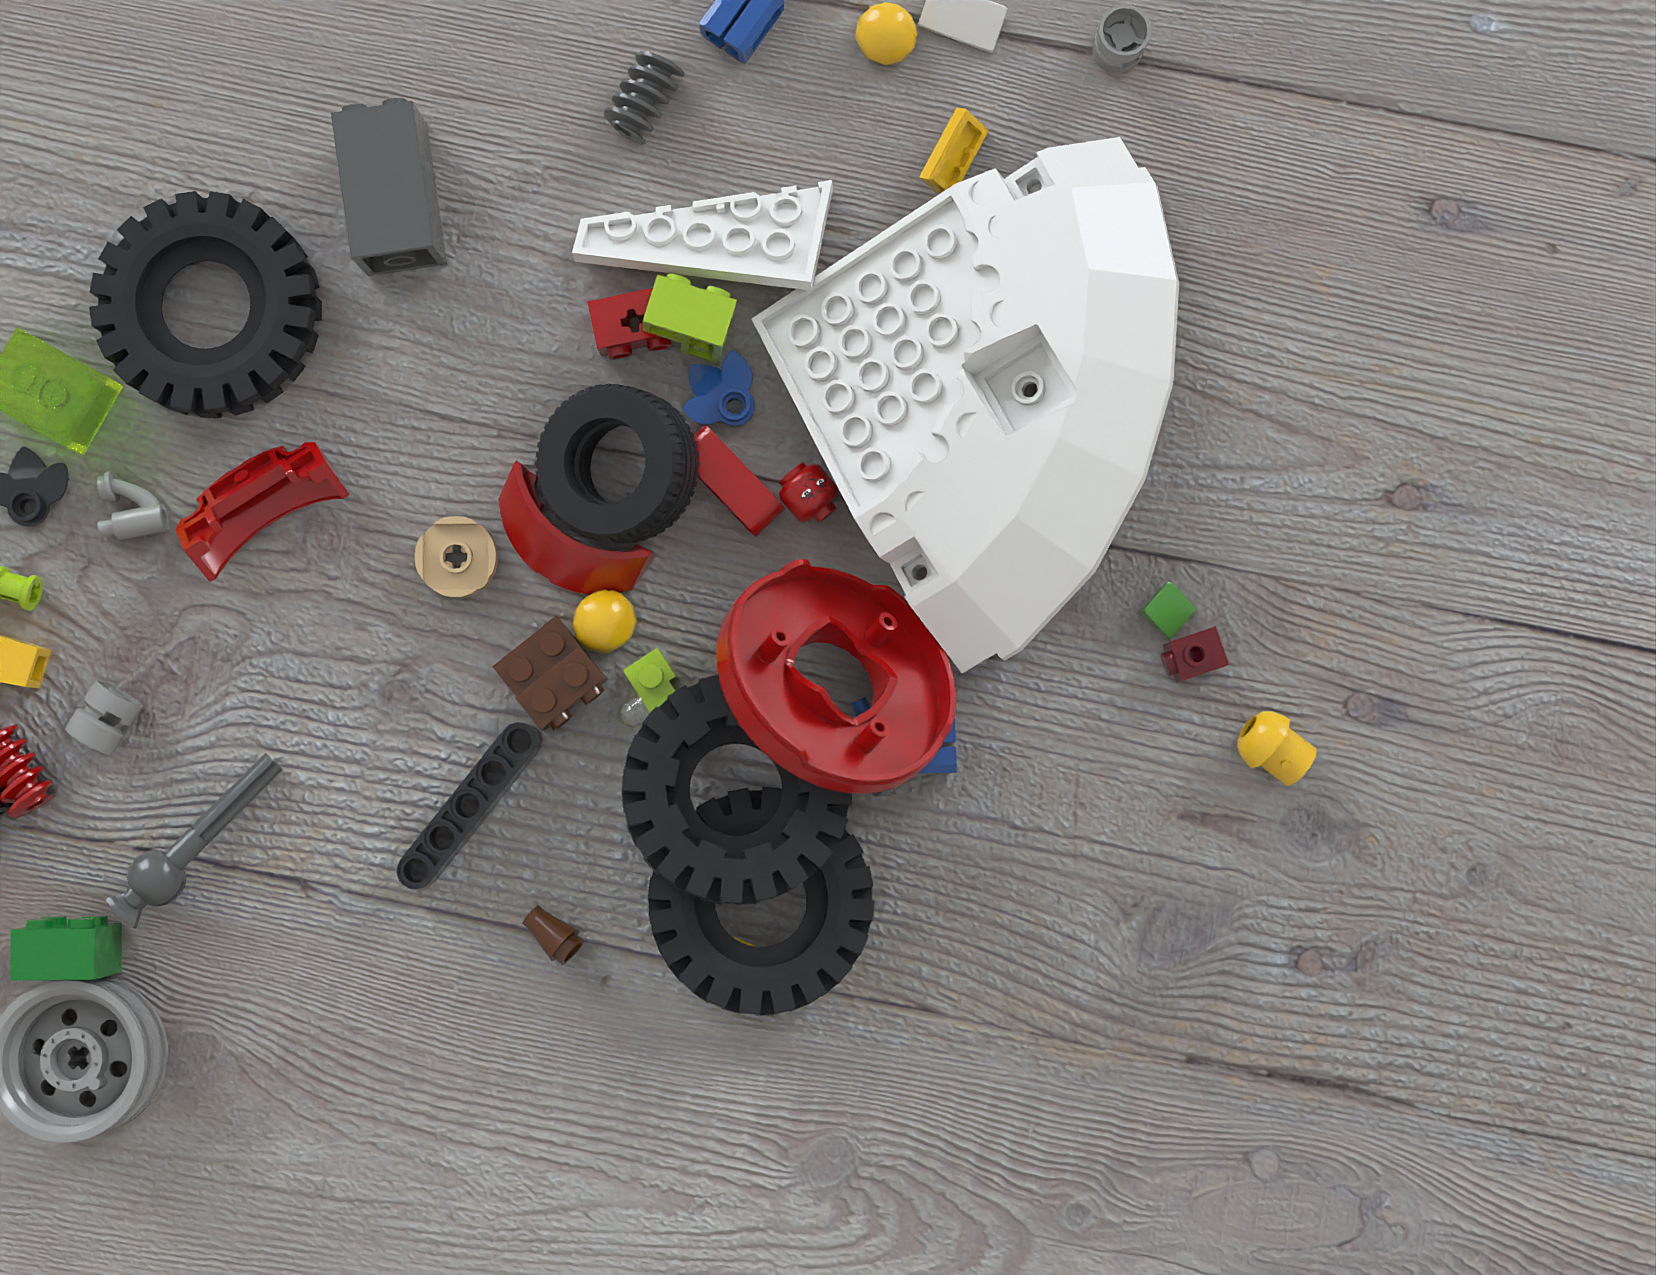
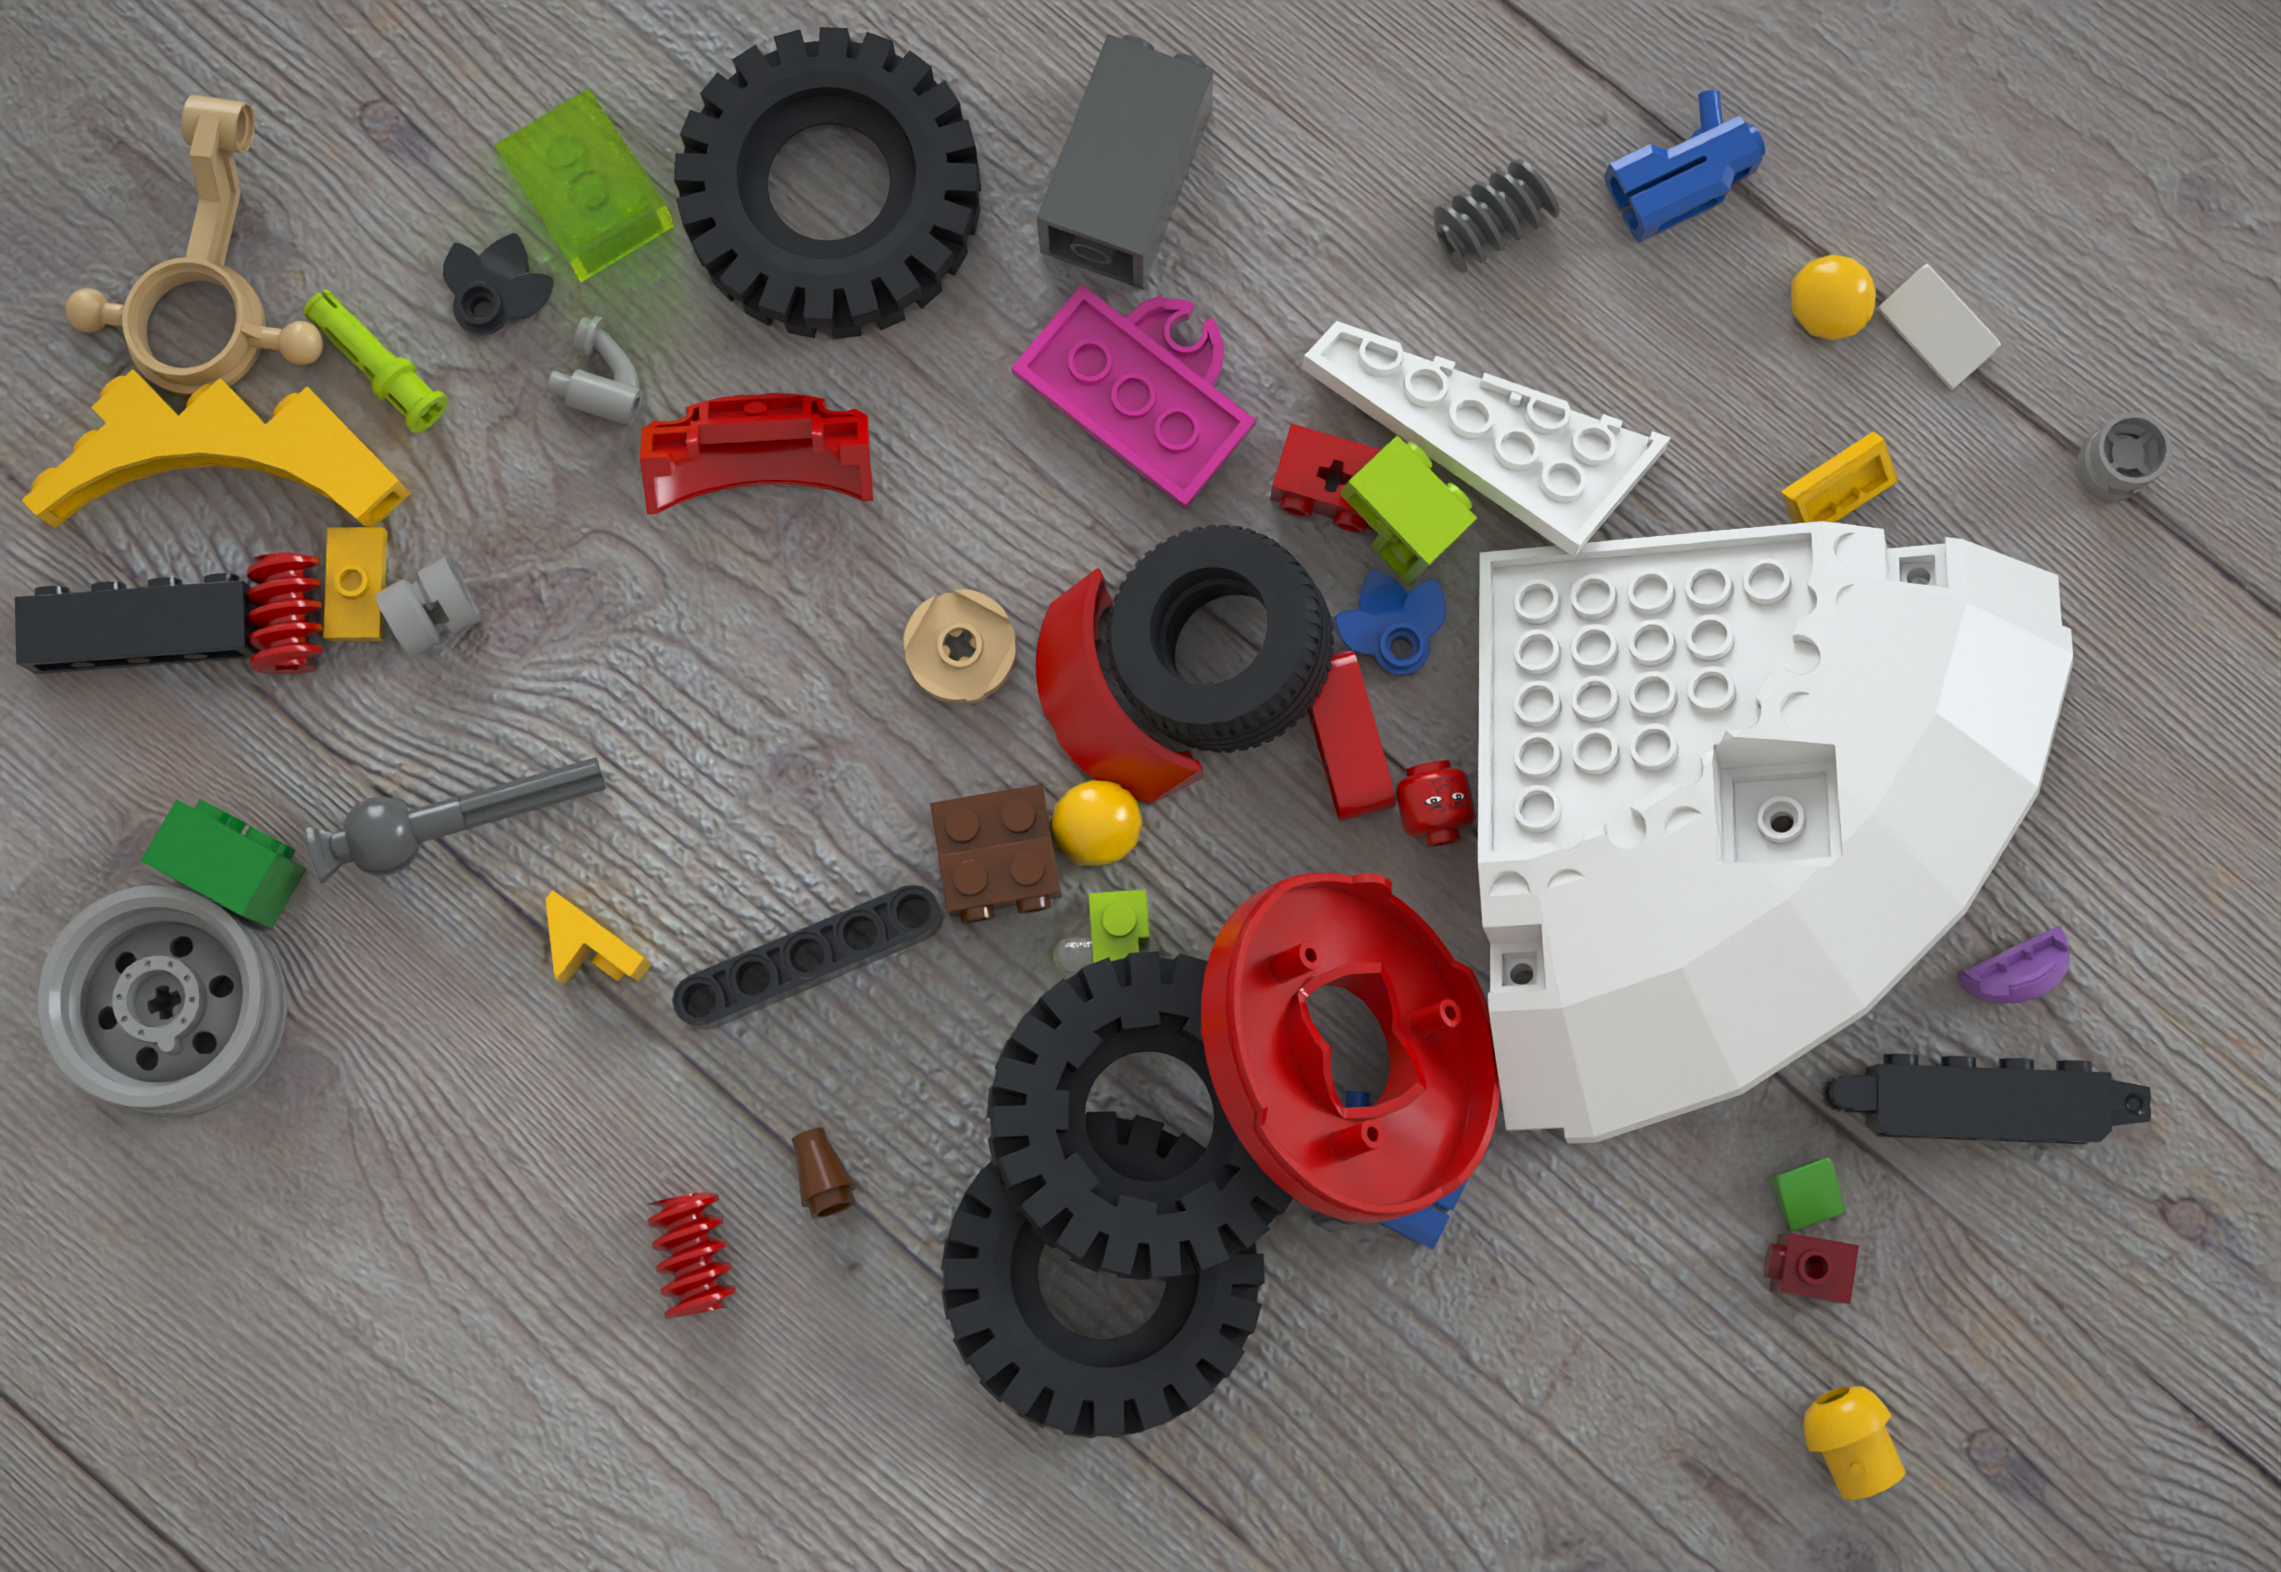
camera: 30 degrees right, 5 degrees down
none -> yellow plate [323,527,388,641]
none -> yellow slope [545,890,653,984]
none -> red piece [647,1192,737,1319]
none -> dark pink plate [1011,284,1256,510]
none -> black hinge [1821,1054,2151,1145]
none -> medium lavender plate [1958,925,2070,1004]

